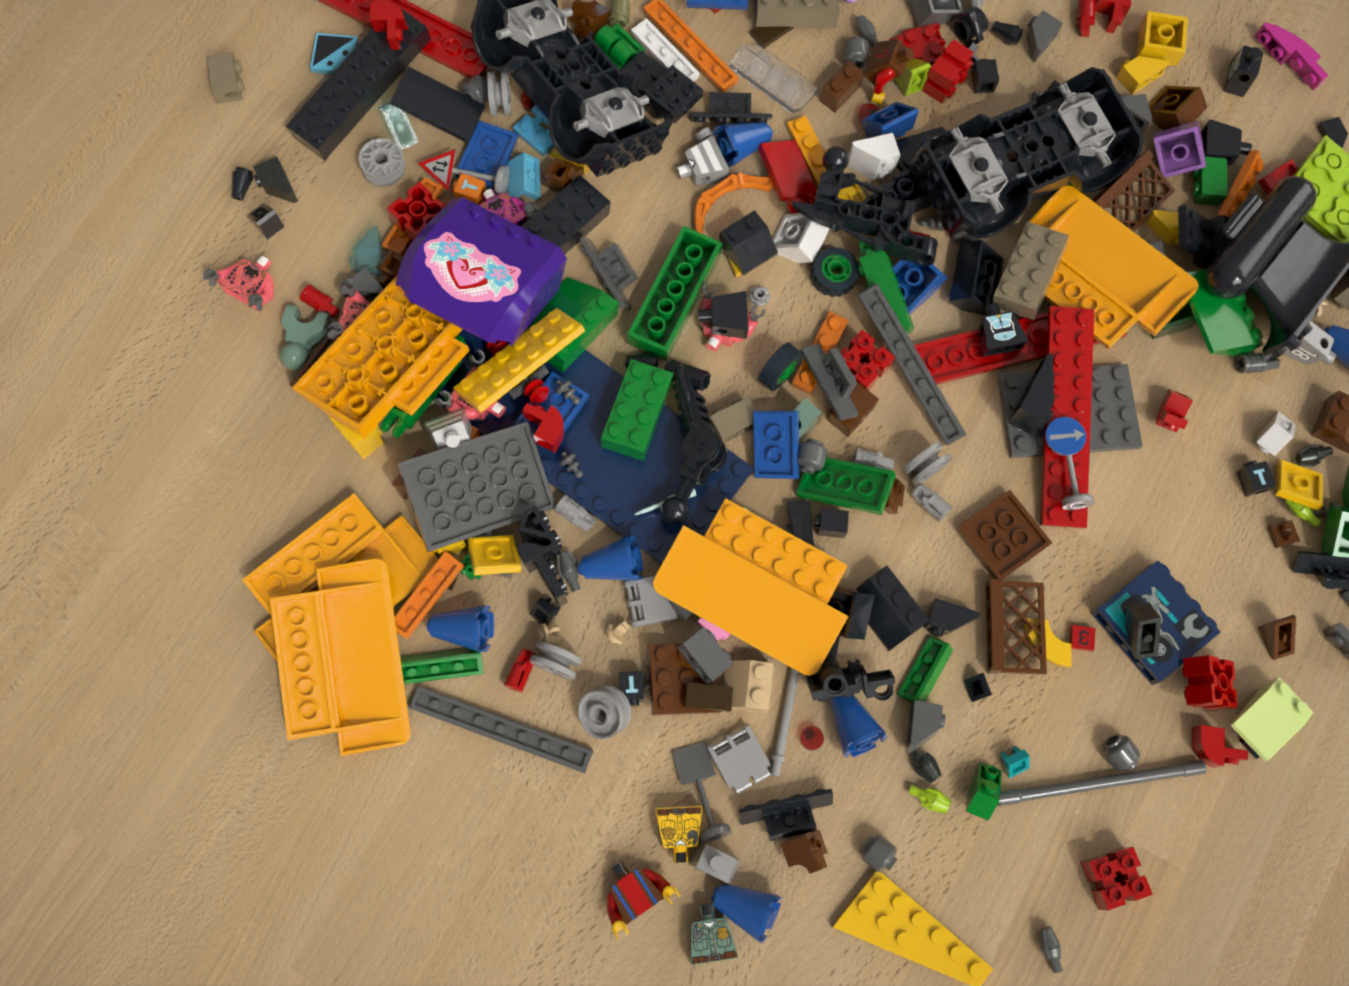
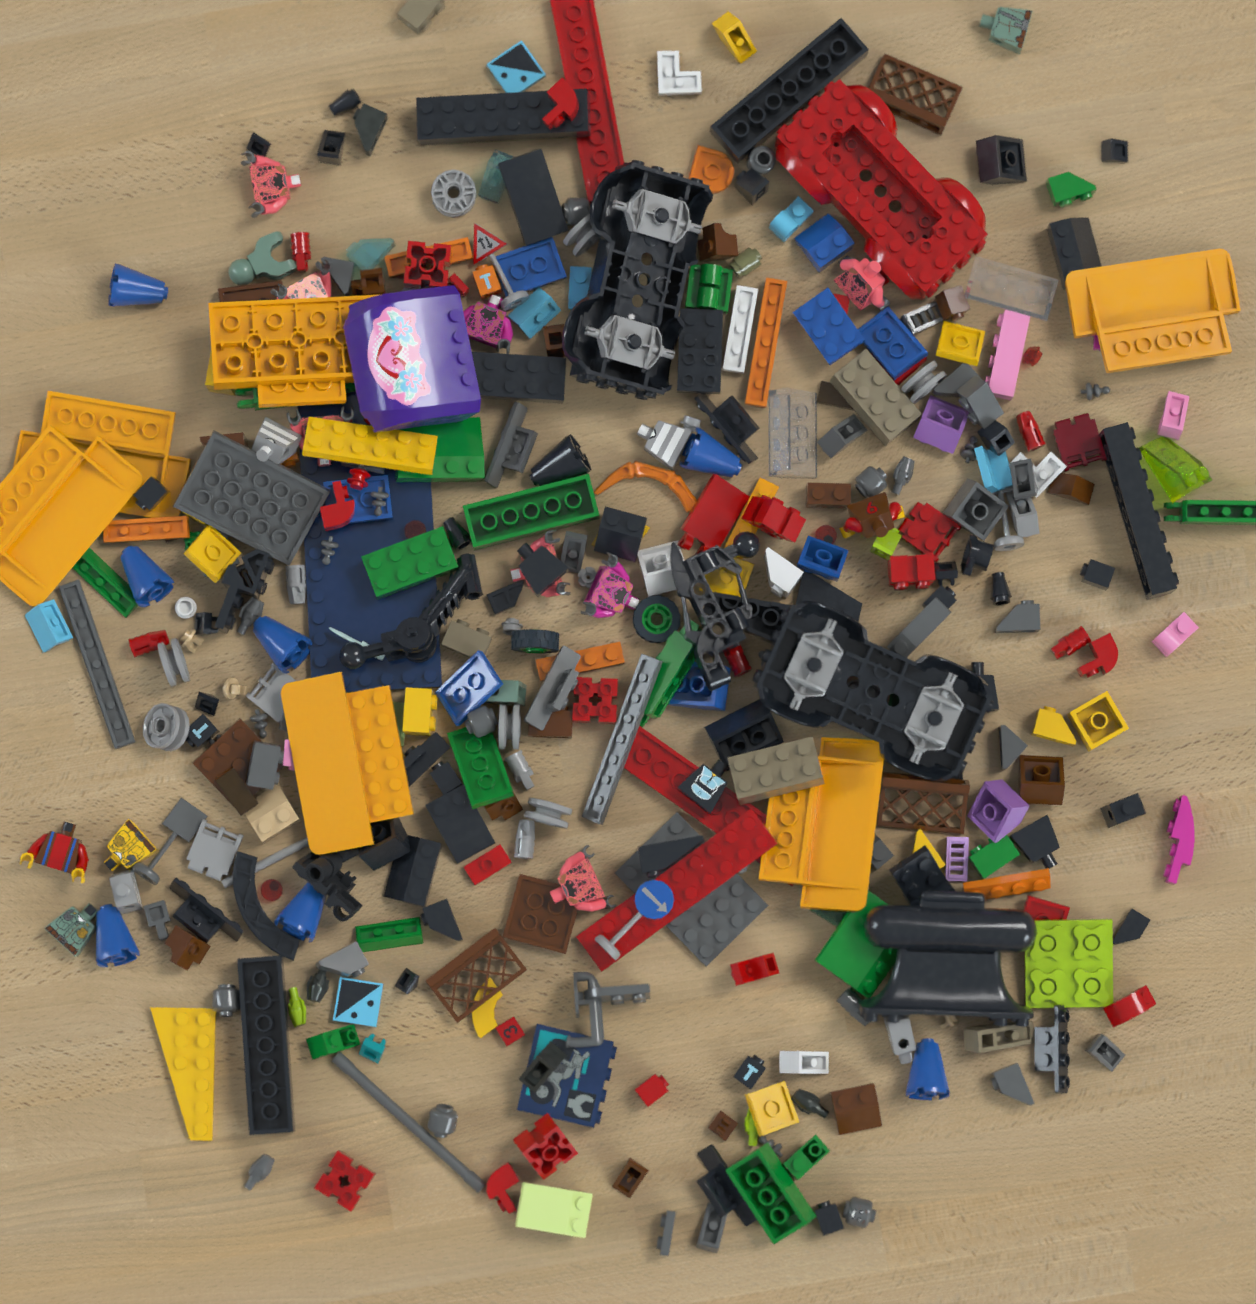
camera: 55 degrees right, 10 degrees up
none -> medium azure panel [25,599,73,652]
none -> blue cone [108,263,168,307]
none -> black brick [133,476,170,511]
none -> dark grey plate [143,900,171,941]
none -> white plate [175,597,197,619]
none -> black slope [195,692,219,716]
none -> black tile [233,851,300,961]
none -> black brick [237,955,296,1135]
none -> black slope [246,132,271,157]
none -> dark grey hair [250,709,268,738]
none -> tile [333,977,383,1027]
none -> yellow brick [402,687,438,736]
none -> clear red tile [405,520,426,539]
none -> black slope [425,784,495,864]
none -> red plate [464,844,512,886]
none -> black tile [486,580,524,615]
none -> light grey wheel [498,704,521,749]
none -> light grey plate [502,618,523,636]
none -> black cone [529,434,592,486]
none -> torso [550,845,616,912]
none -> dark grey slope [561,531,588,573]
none -> dark grey plate [565,972,650,1048]
none -> torso [581,552,639,619]
none -> red brick [634,1074,669,1107]
none -> red brick [741,495,807,543]
none -> dark grey slope [817,414,867,458]
none -> dark grey slope [887,597,951,658]
none -> lavender slope [945,837,969,882]

